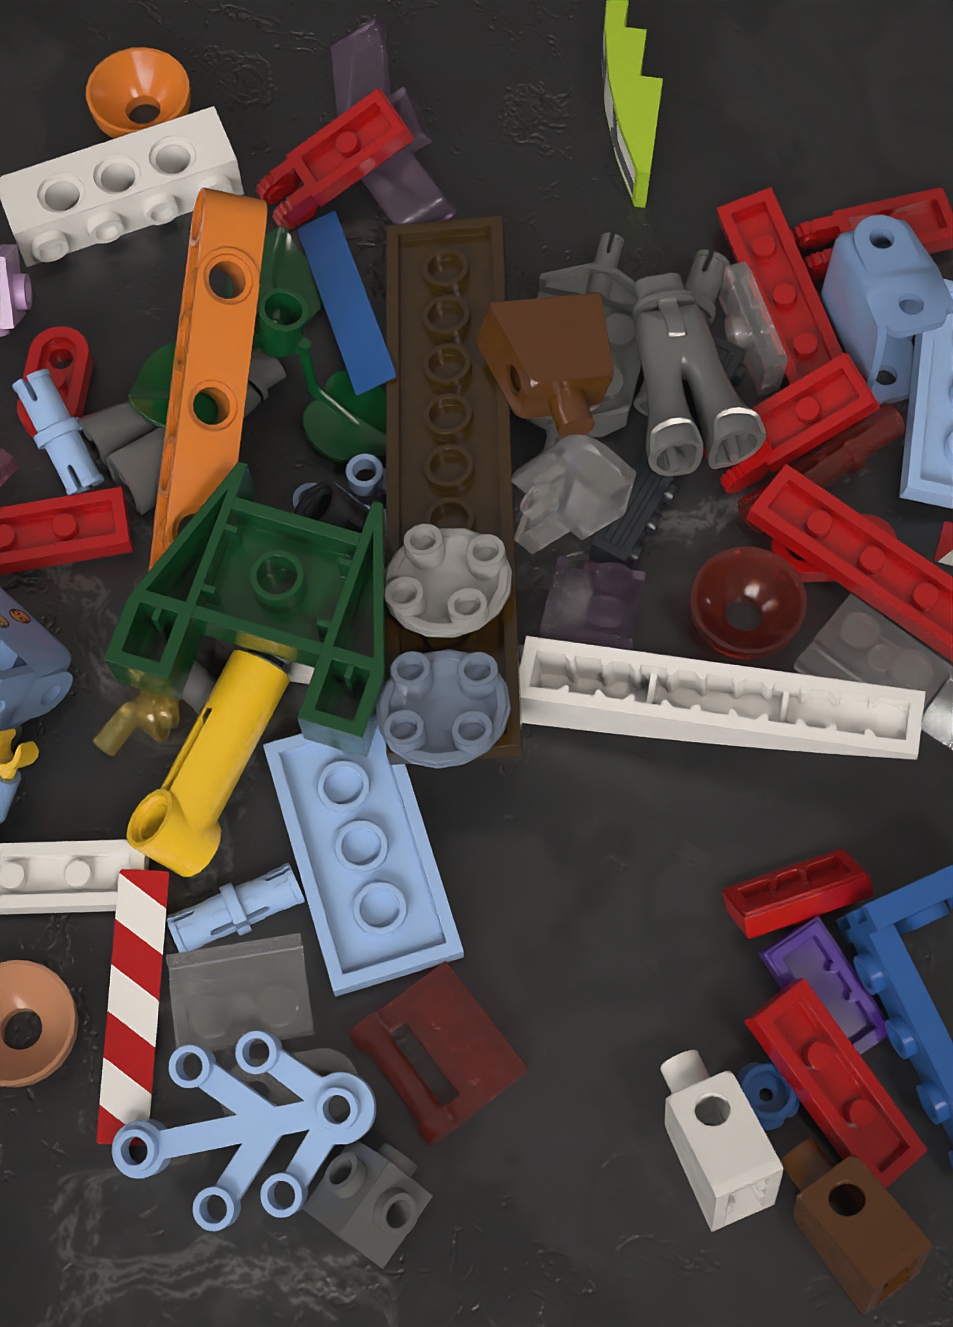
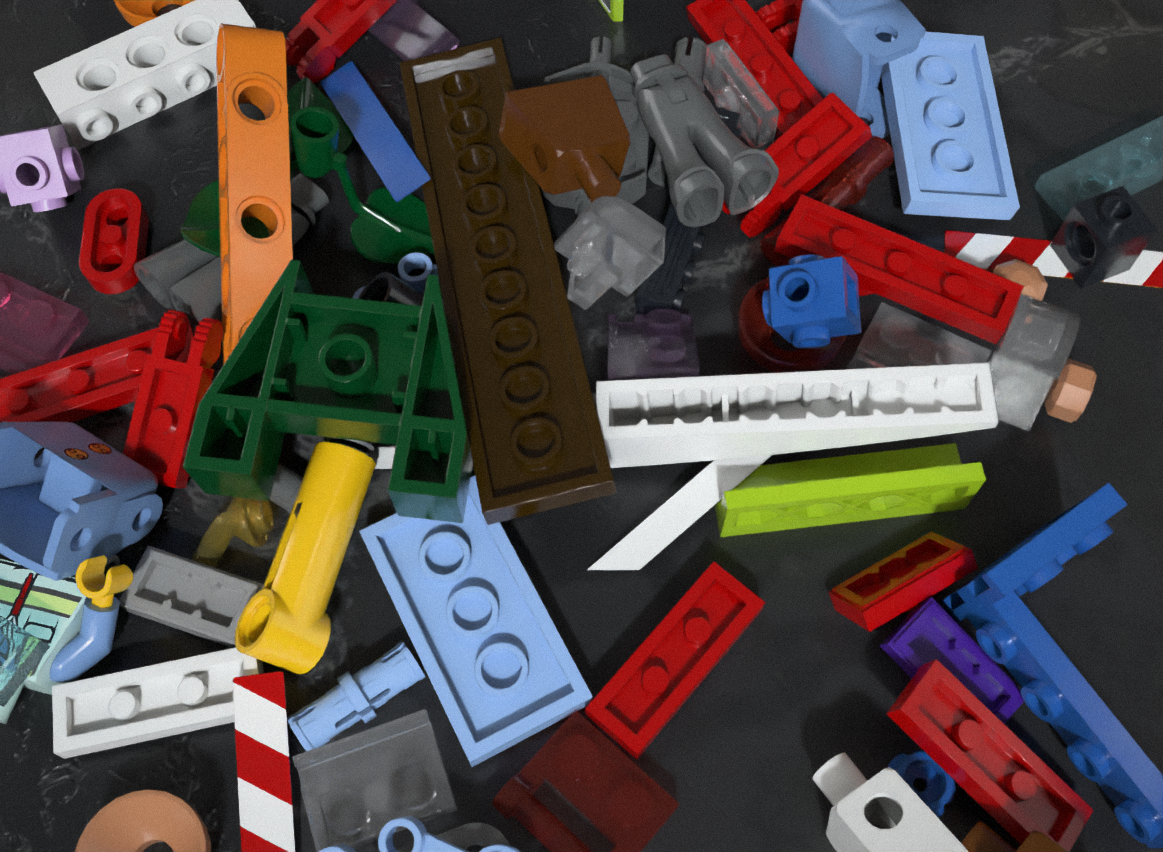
camera: 10 degrees left, 5 degrees down
light blue pin [12,369,105,496] -> none
sand blue dish [376,649,511,769] -> none
light grey dish [384,524,512,637] -> none
none -> light grey plate [119,546,264,648]
none -> red hinge [123,309,224,488]
none -> red plate [585,561,766,759]
none -> white sticker [587,455,772,570]
none -> lime fence [714,443,986,537]
none -> blue brick [762,255,861,348]

